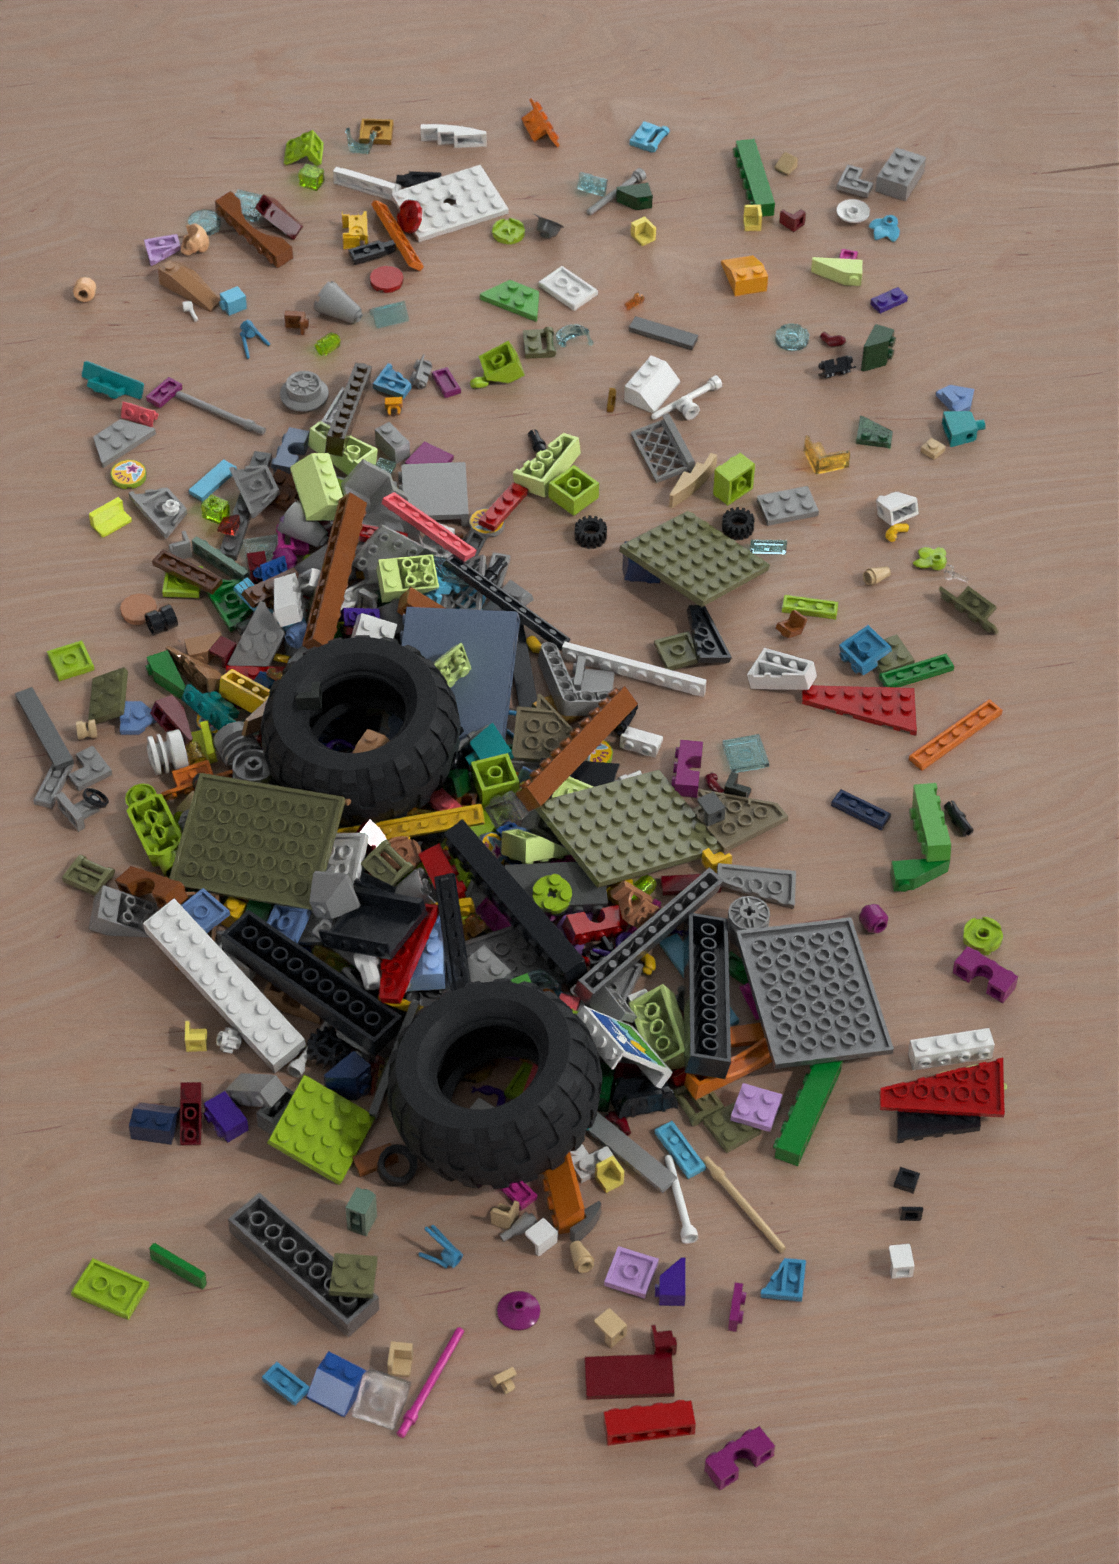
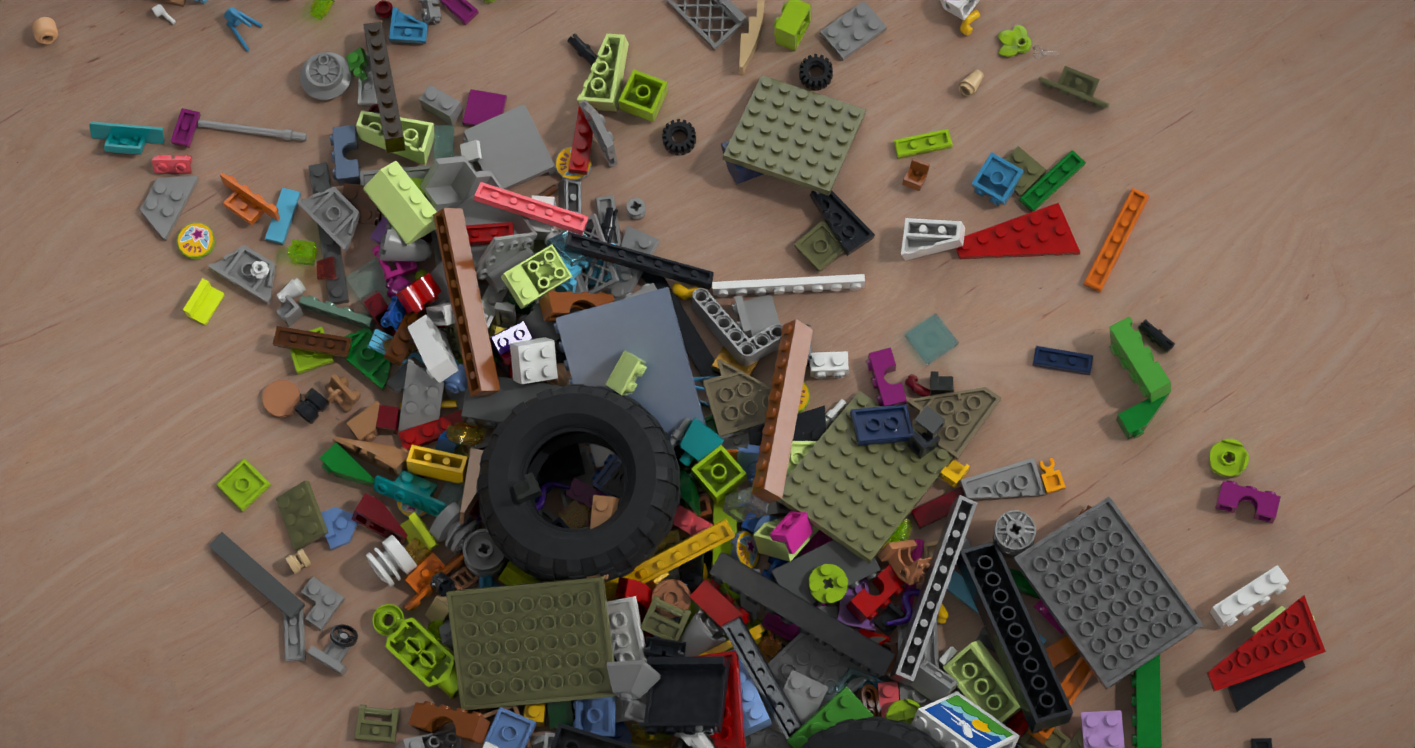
camera: 15 degrees left, 20 degrees up
light orange tile [385,397,402,416] -> none
clear light blue slope [750,539,787,554] -> none
magenta head [859,904,888,933] -> none
none -> orange bracket [220,173,280,225]
none -> white cone [277,278,306,303]
none -> medium nougat hips [325,374,361,412]
none -> bright green plate [346,47,369,81]
none -> dark red plate [375,0,393,18]
none -> red brick [396,272,442,314]
none -> white tile [460,140,482,162]
none -> light grey wing [579,100,618,167]
none -> light grey wheel [626,198,646,220]
none -> dark pink panel [770,511,813,554]
none -> dark blue tile [850,404,914,446]
none -> black panel [907,432,941,459]
none -> light orange plate [1039,458,1066,495]

